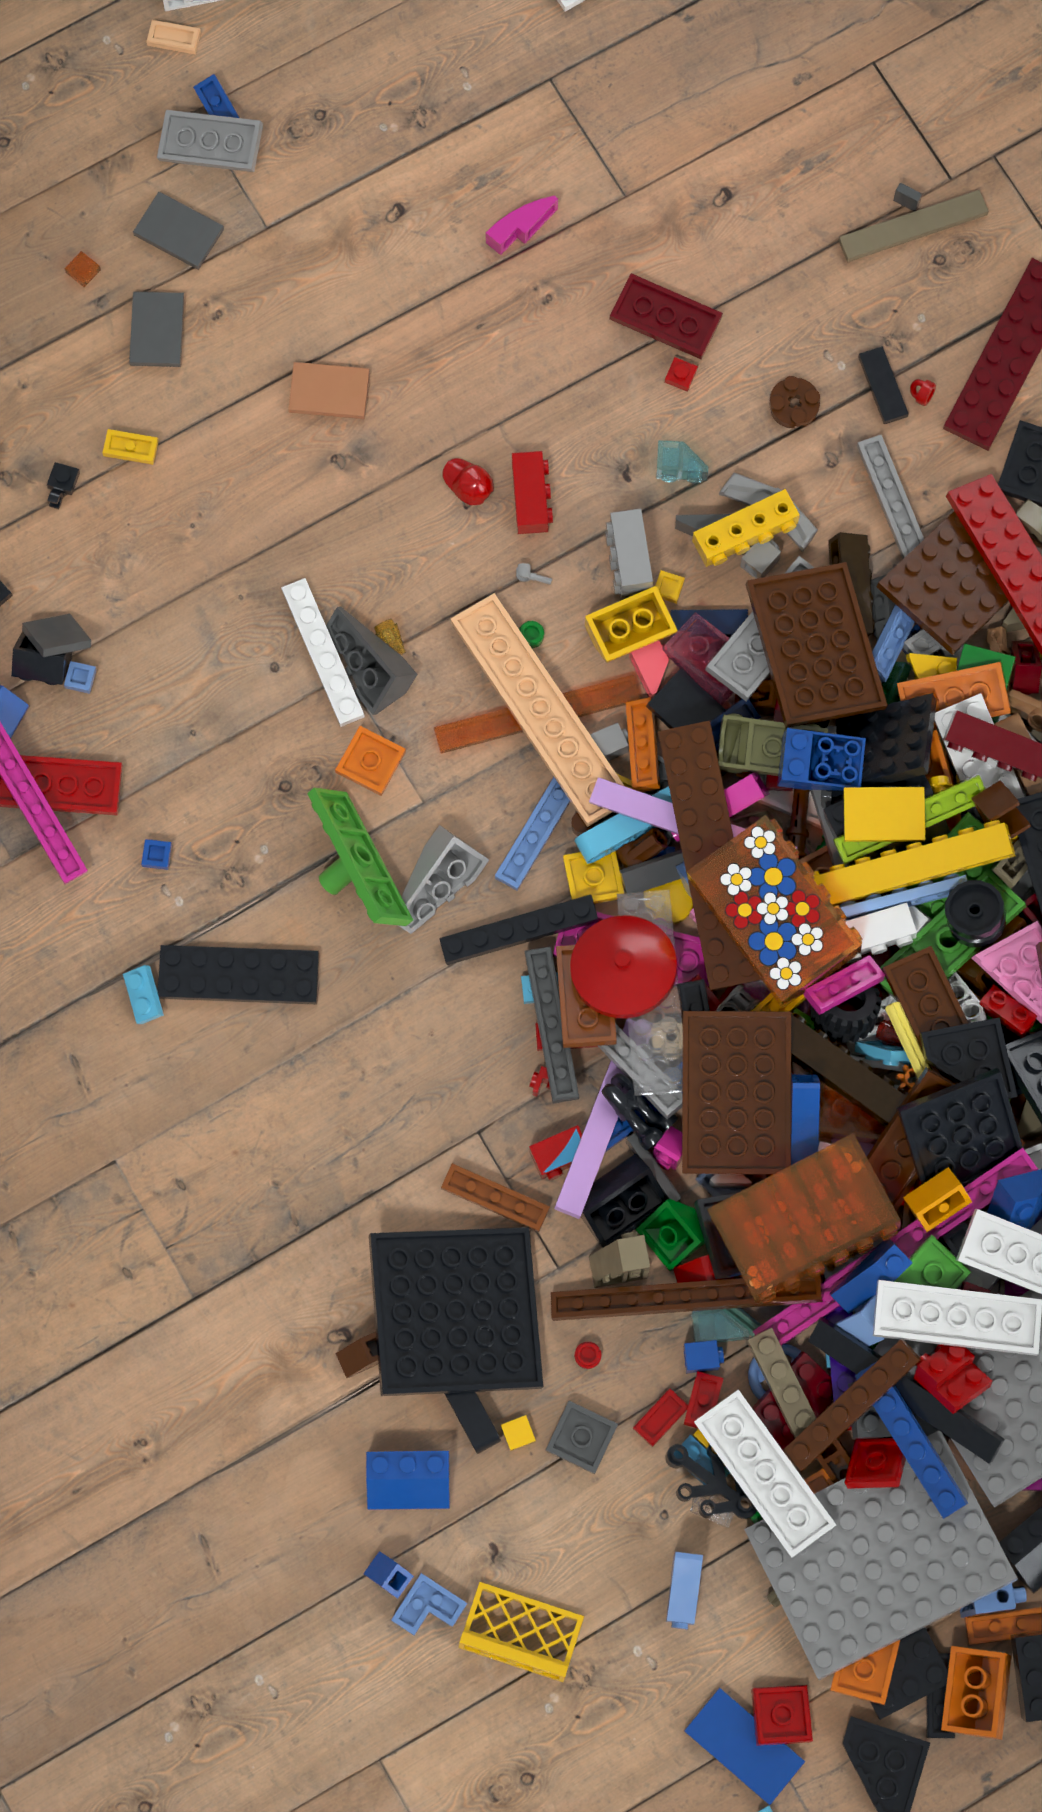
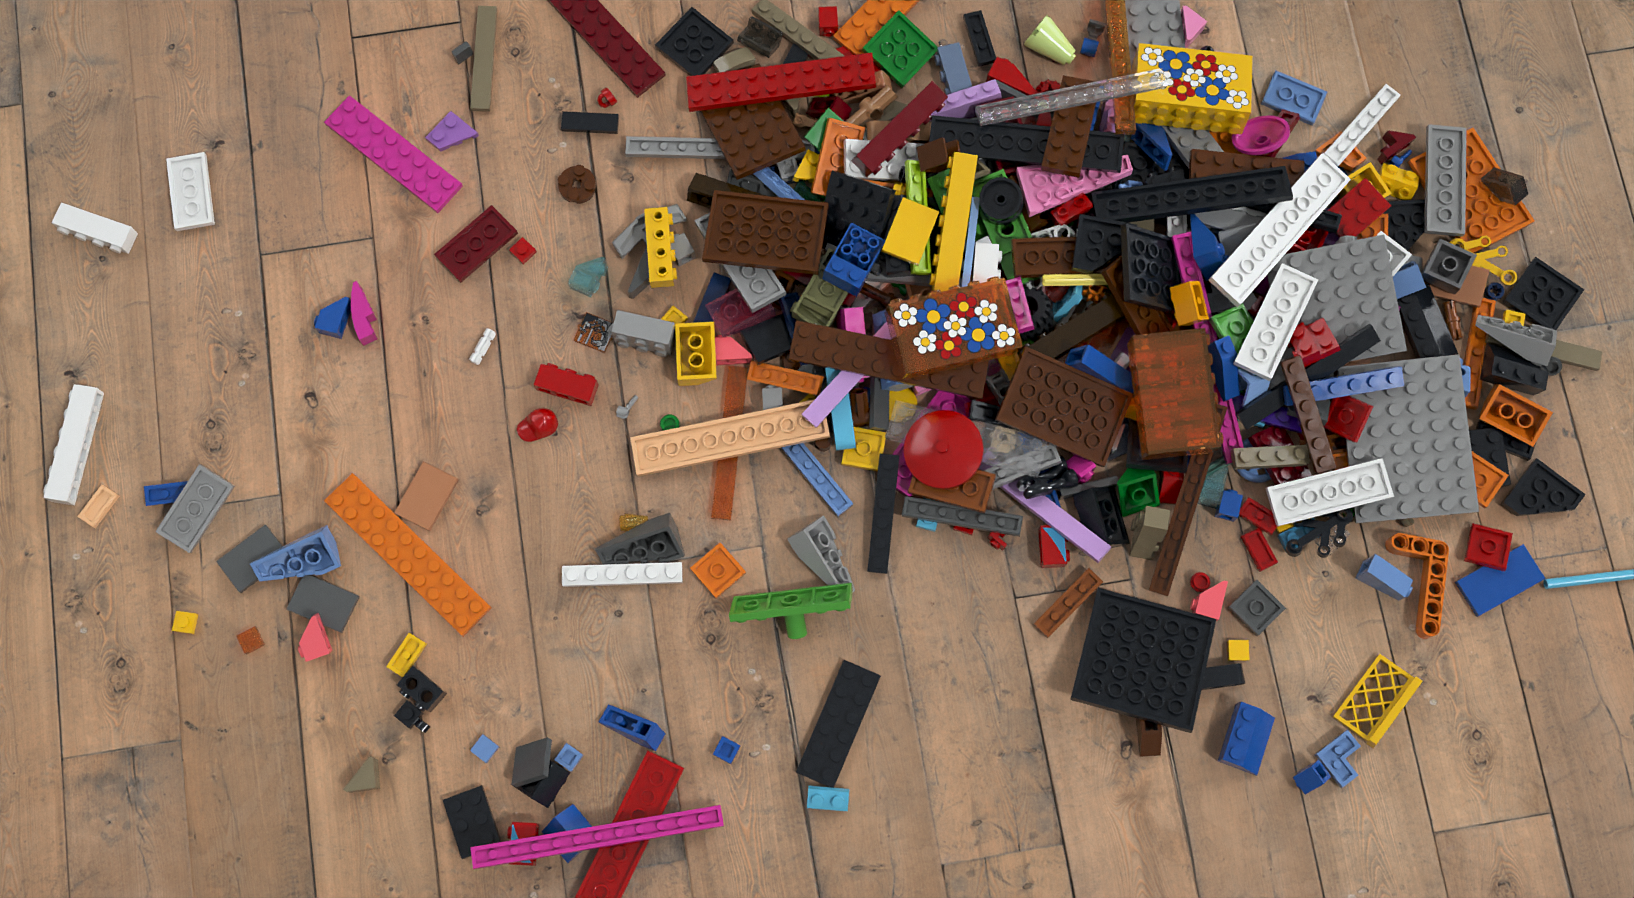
camera: 70 degrees left, 0 degrees up
none -> yellow plate [172,611,198,634]
none -> medium blue wedge [250,525,341,581]
none -> coral slope [298,613,332,662]
none -> blue slope [314,297,351,339]
none -> dark pink plate [324,95,463,213]
none -> orange plate [324,473,492,637]
none -> black brick [397,666,447,712]
none -> medium lavender wing [425,111,479,152]
none -> white axle [469,328,496,365]
none -> medium blue tile [470,734,499,763]
none -> piece [574,312,613,353]
none -> blue slope [599,705,665,751]
none -> coral slope [1190,580,1228,621]
none -> orange beam [1385,533,1449,639]

